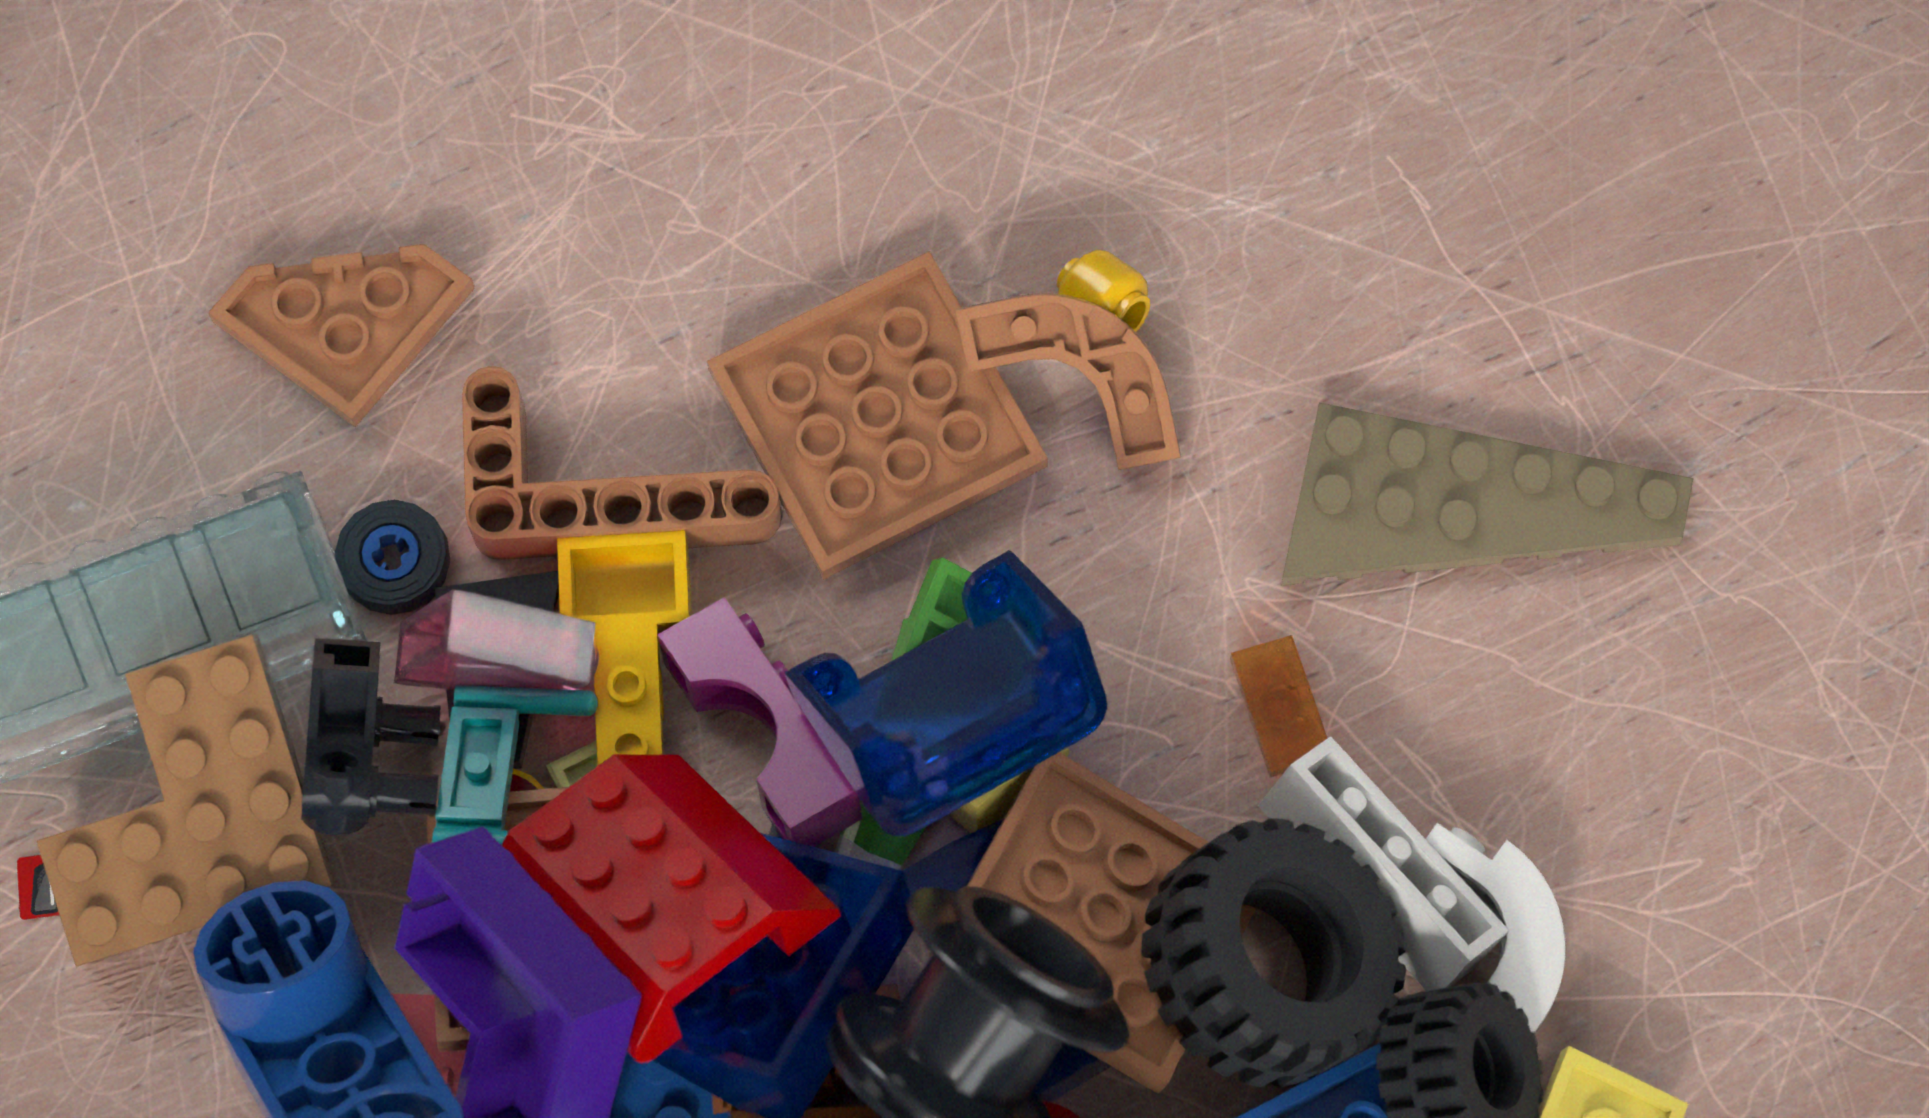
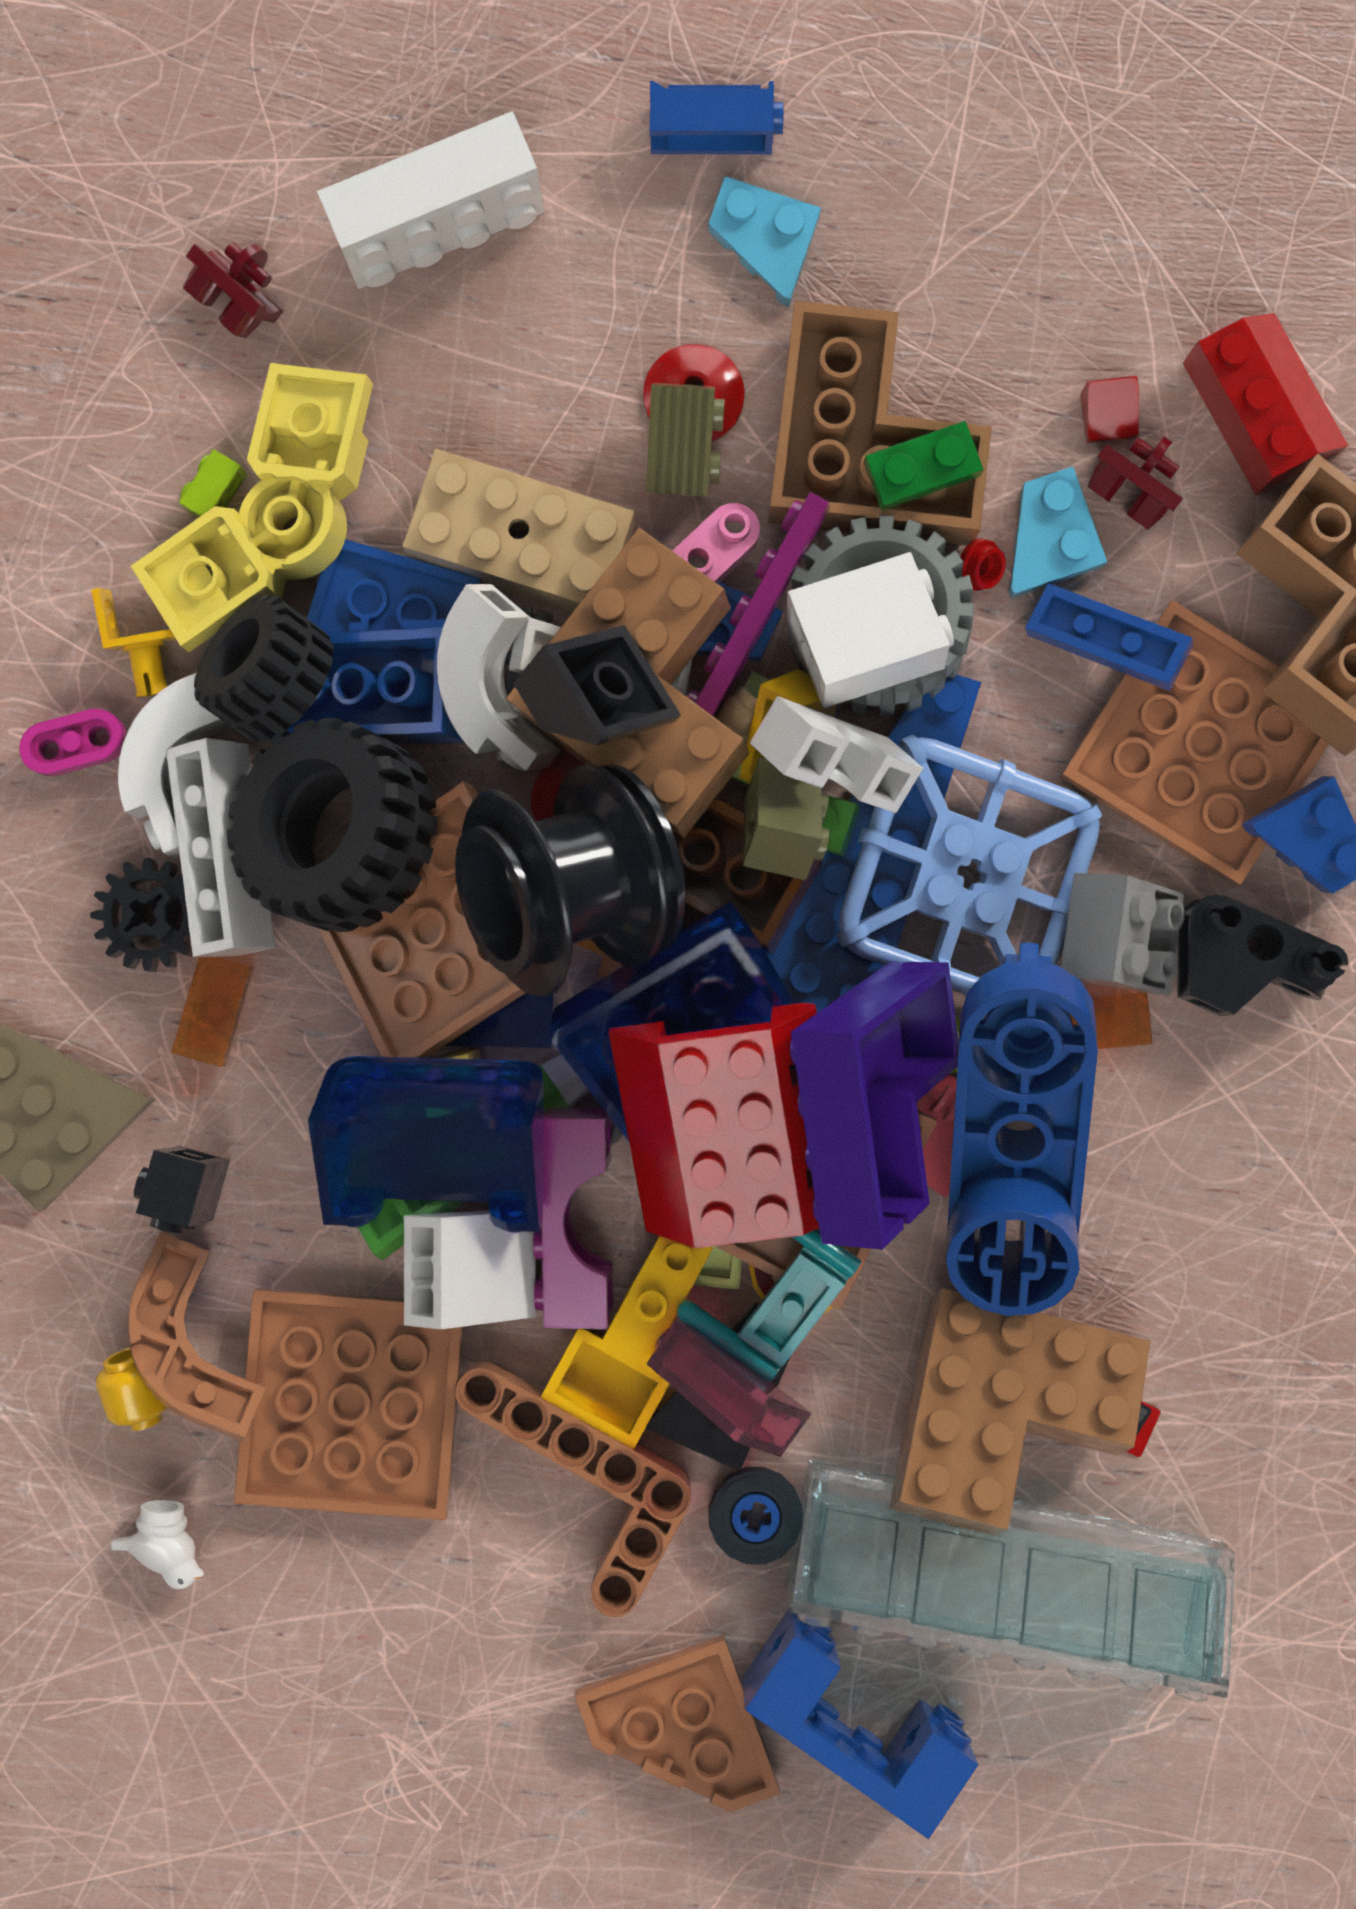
camera: 145 degrees left, 15 degrees up
black piece [301,638,441,835] -> none
none -> dark pink plate [19,709,127,777]
none -> black gear [90,858,193,972]
none -> yellow bracket [91,588,176,698]
none -> white animal [111,1500,204,1590]
none -> black brick [134,1146,230,1234]
none -> white brick [404,1209,536,1330]
none -> blue plate [742,1607,979,1840]

